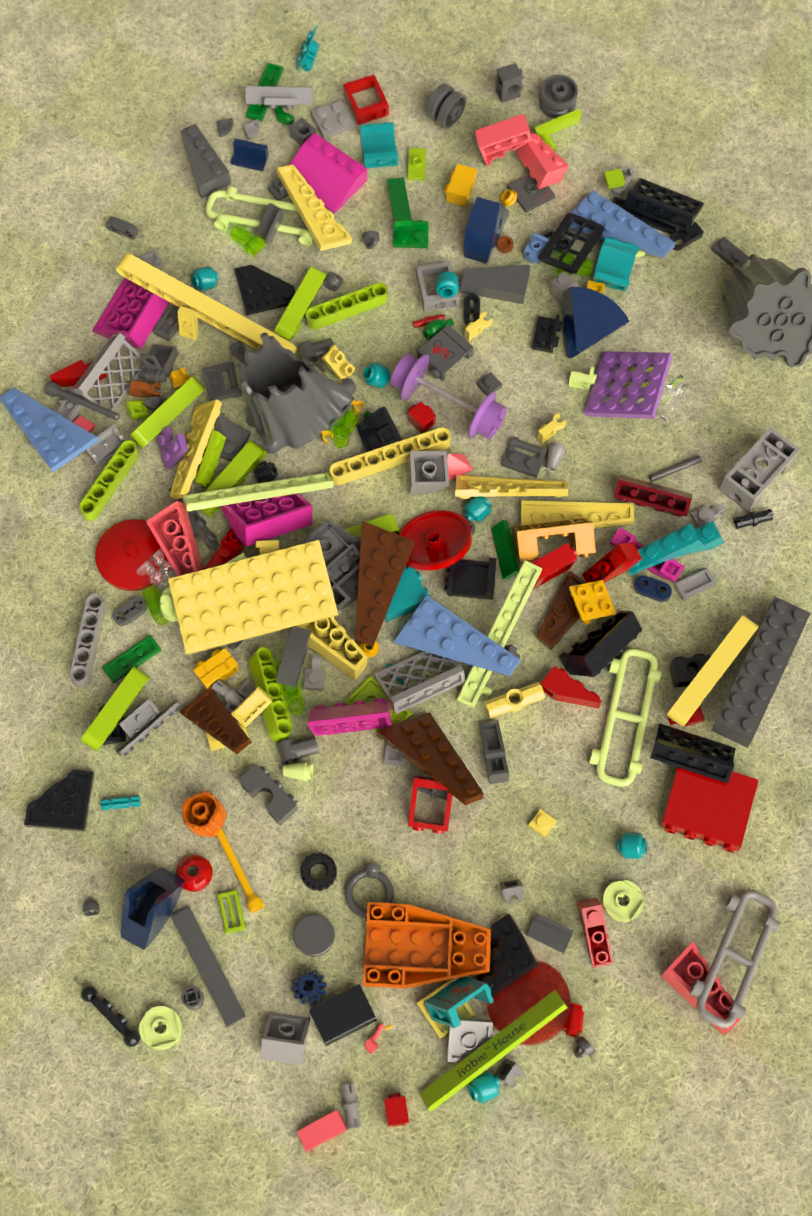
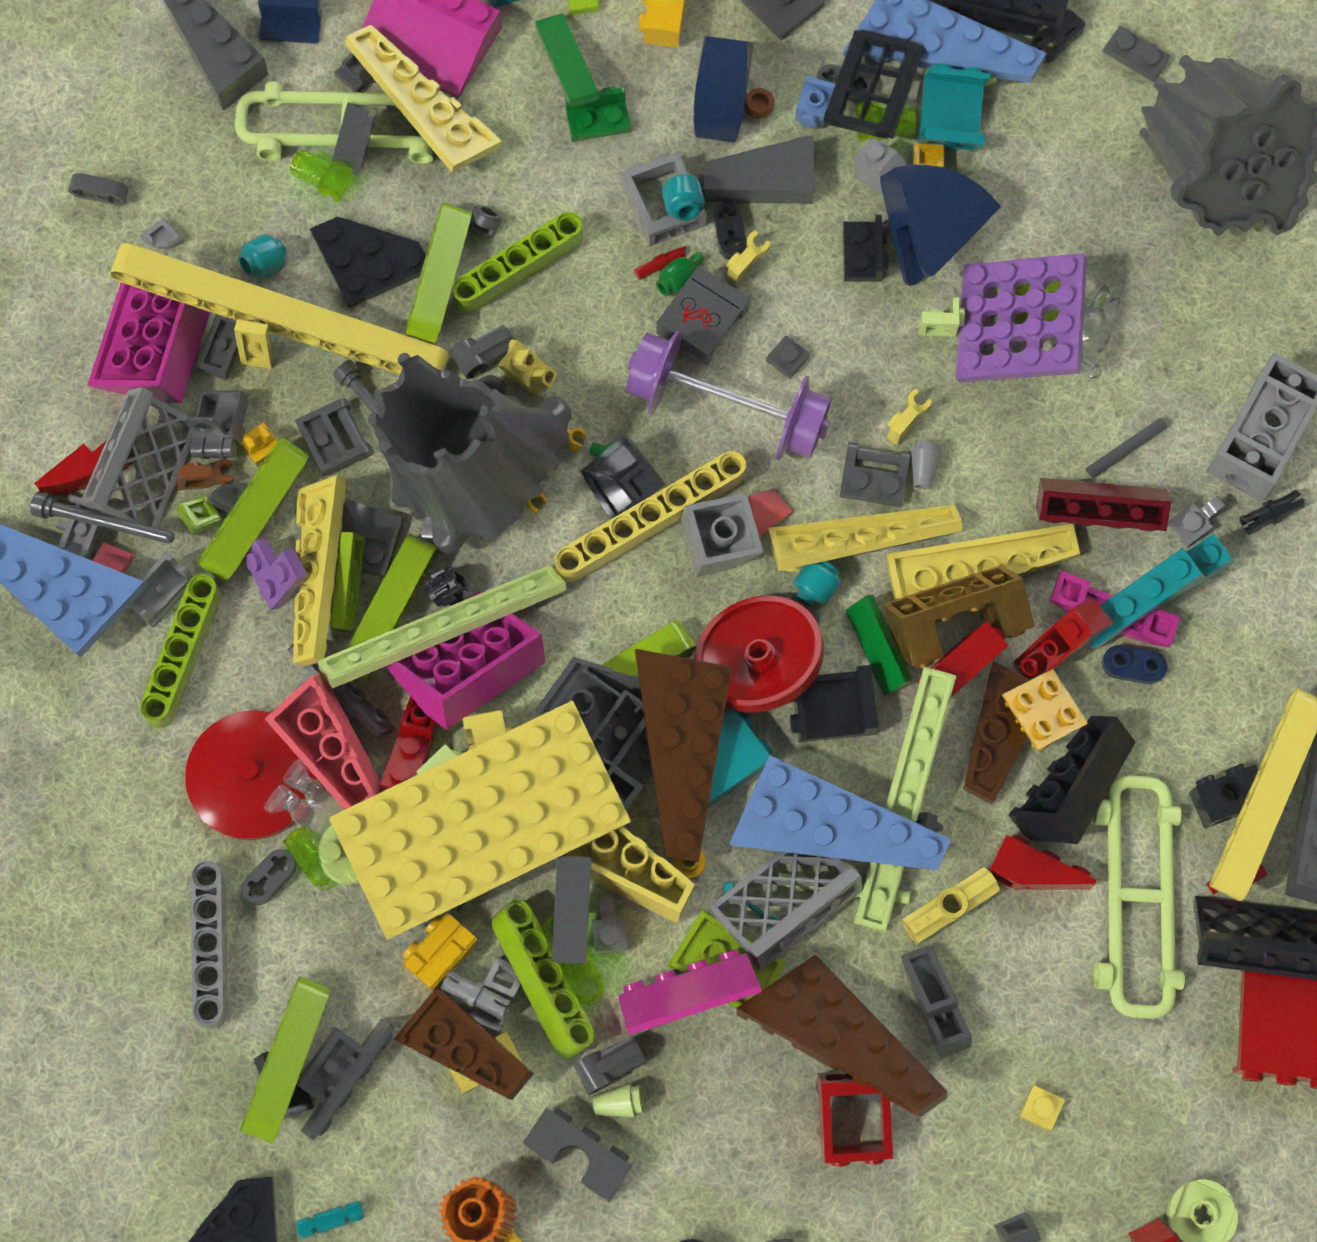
camera: 15 degrees left, 5 degrees up
green tile [102,635,162,684] -> none
light yellow plate [231,686,273,727] -> none
clear neon green piece [333,410,359,449] -> none
dark grey tile [362,230,380,249] -> none
teal head [363,363,390,388] -> none
light grey tile [384,744,405,767] -> none
red brick [408,401,436,434] -> none
yellow plate [501,189,517,207] -> none
teal head [617,832,647,859] -> none
light grey tile [674,568,717,601] -> none

